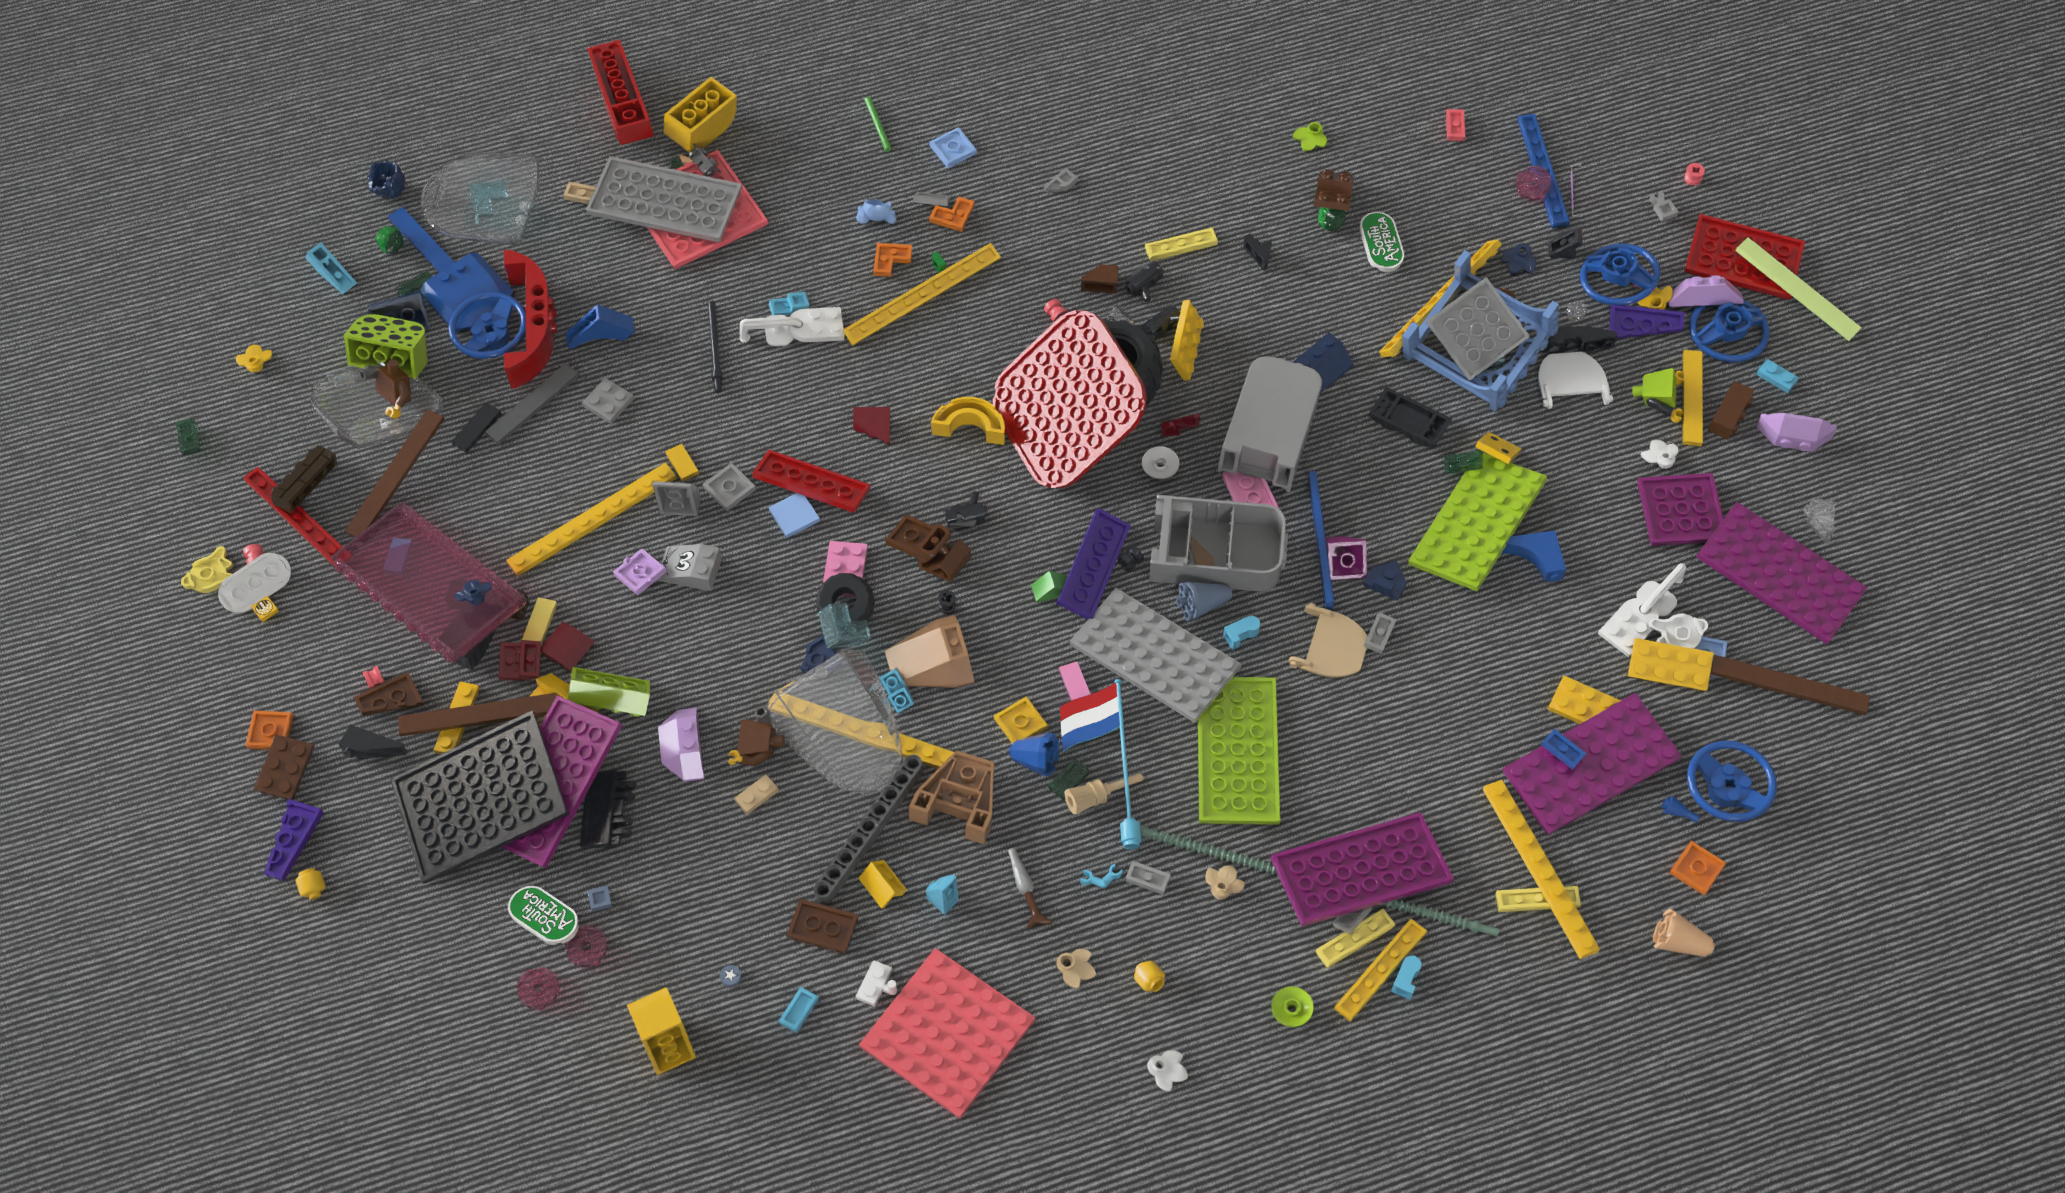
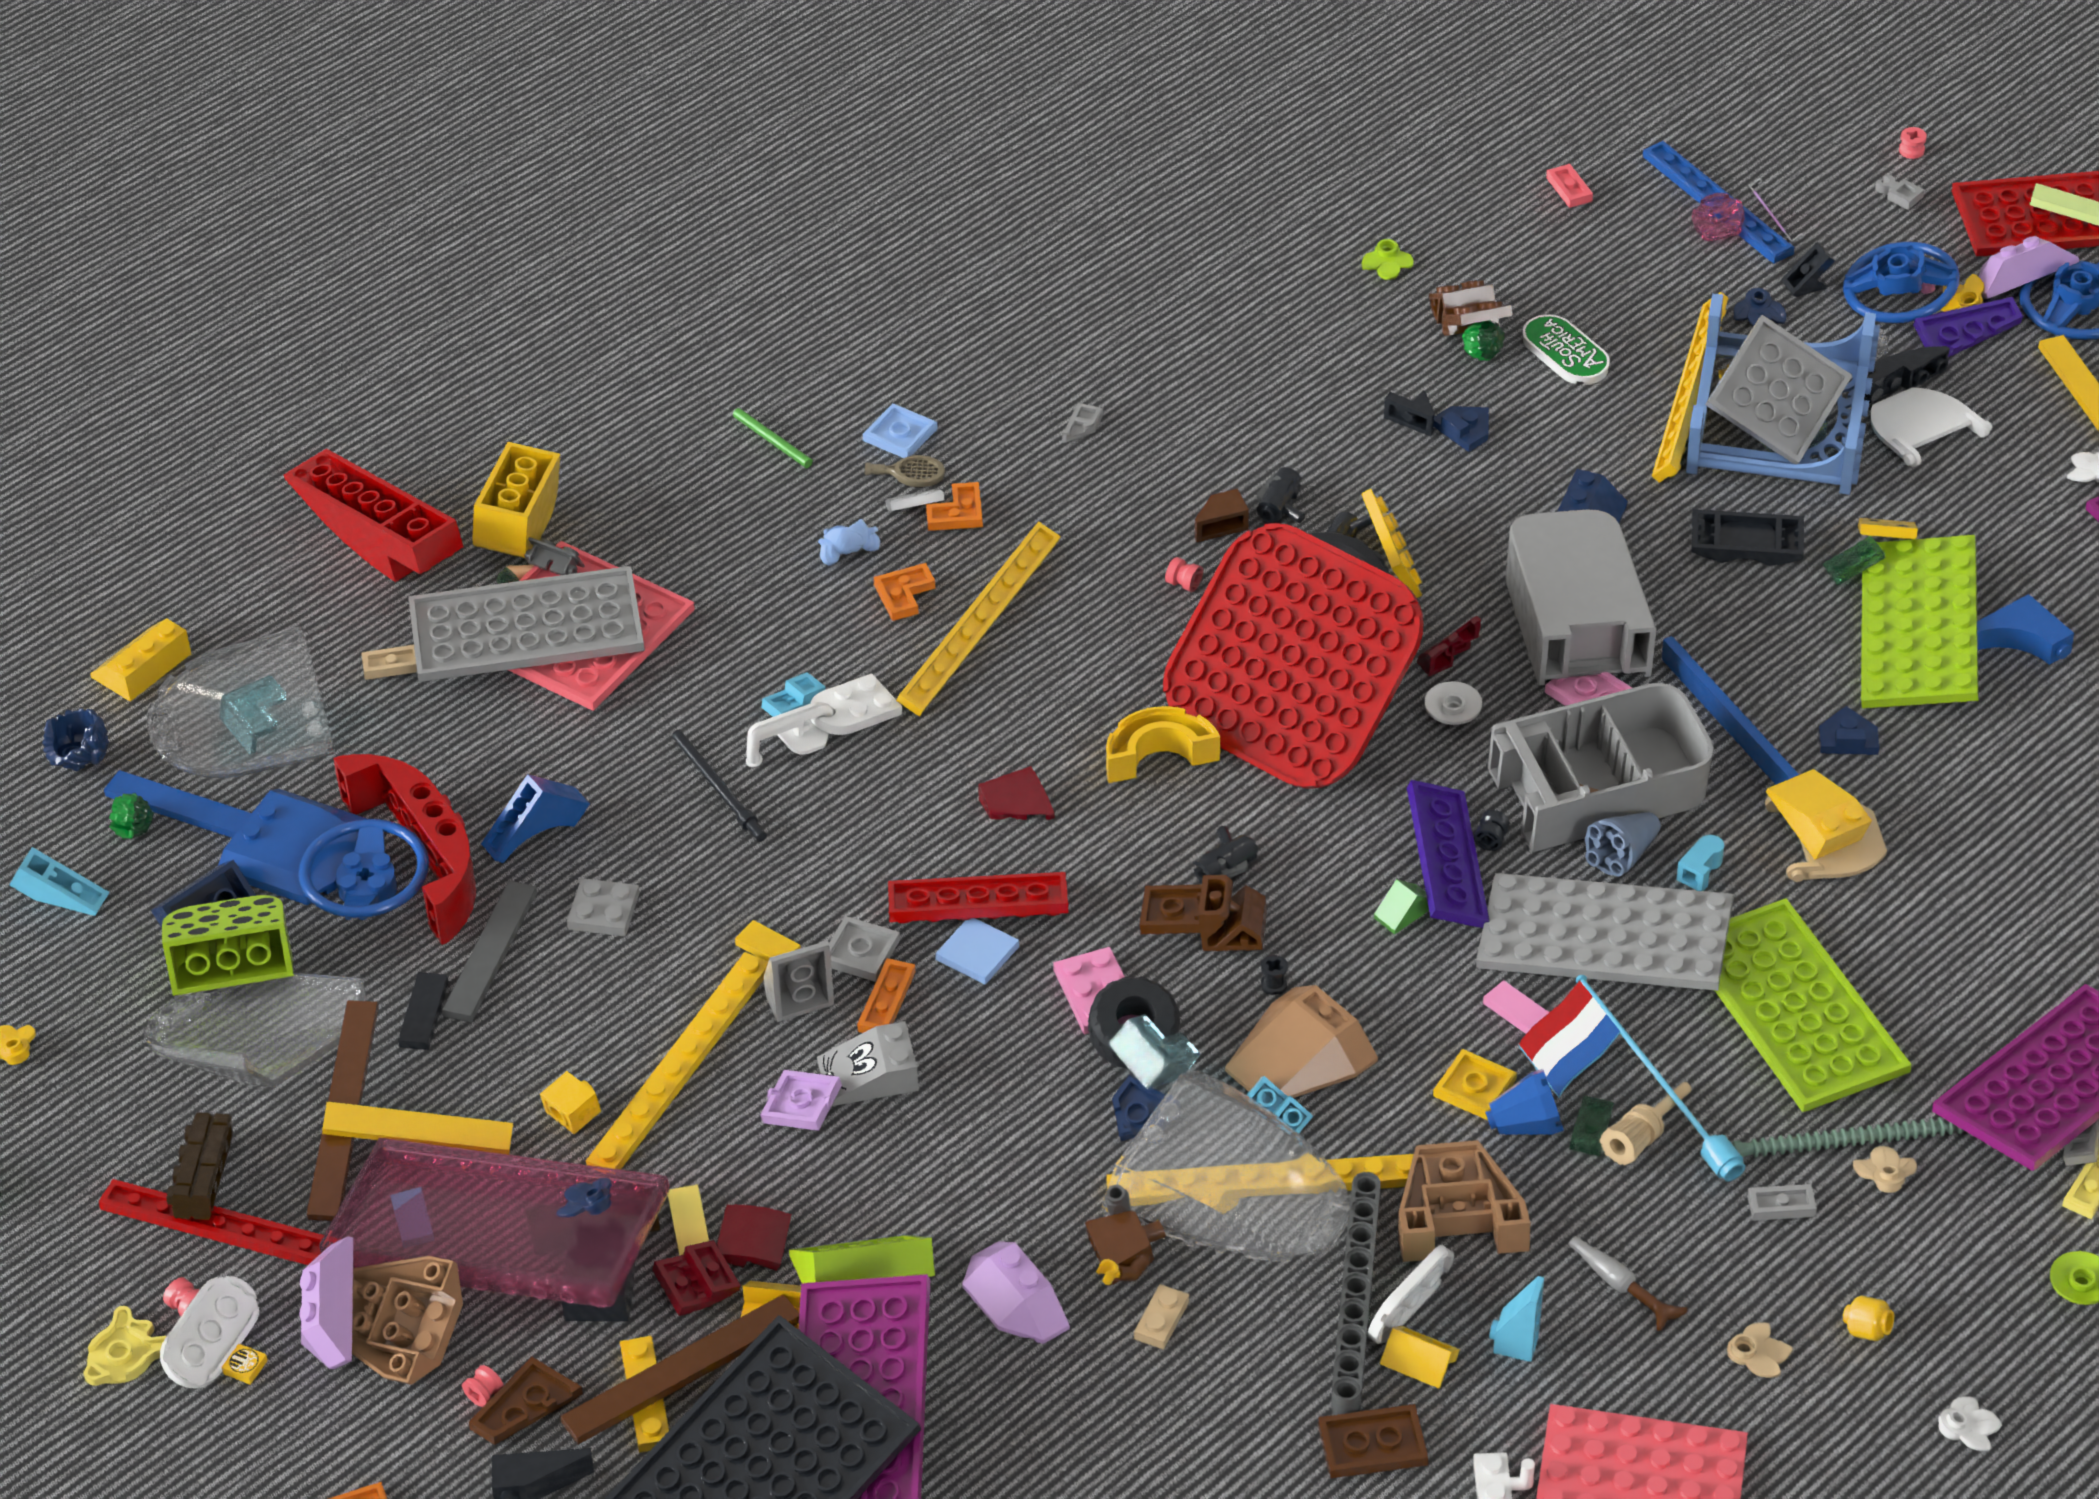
camera: 25 degrees left, 15 degrees down
reddish brown torso [359,360,411,419] -> none
clear green plate [395,271,432,295] -> none
black hinge [580,770,637,849] -> none
green tile [932,251,946,273] -> none
medium azure arm [1080,864,1122,888] -> none
light yellow tile [1145,228,1218,261] -> none
magenta slope [1325,536,1367,580] -> none
light grey plate [1364,612,1396,654] -> none
lime torso [1632,368,1684,423] -> none
none -> yellow slope [90,618,191,702]
none -> lavender wedge [300,1236,353,1369]
none -> yellow tile [322,1102,513,1155]
none -> medium nougat wedge [352,1256,463,1385]
none -> yellow head [540,1071,601,1134]
none -> orange plate [857,958,916,1033]
none -> dark tan piece [865,455,945,487]
none -> white tile [1367,1245,1454,1344]
none -> dark blue plate [1434,406,1489,452]
none -> yellow slope [1766,769,1872,860]

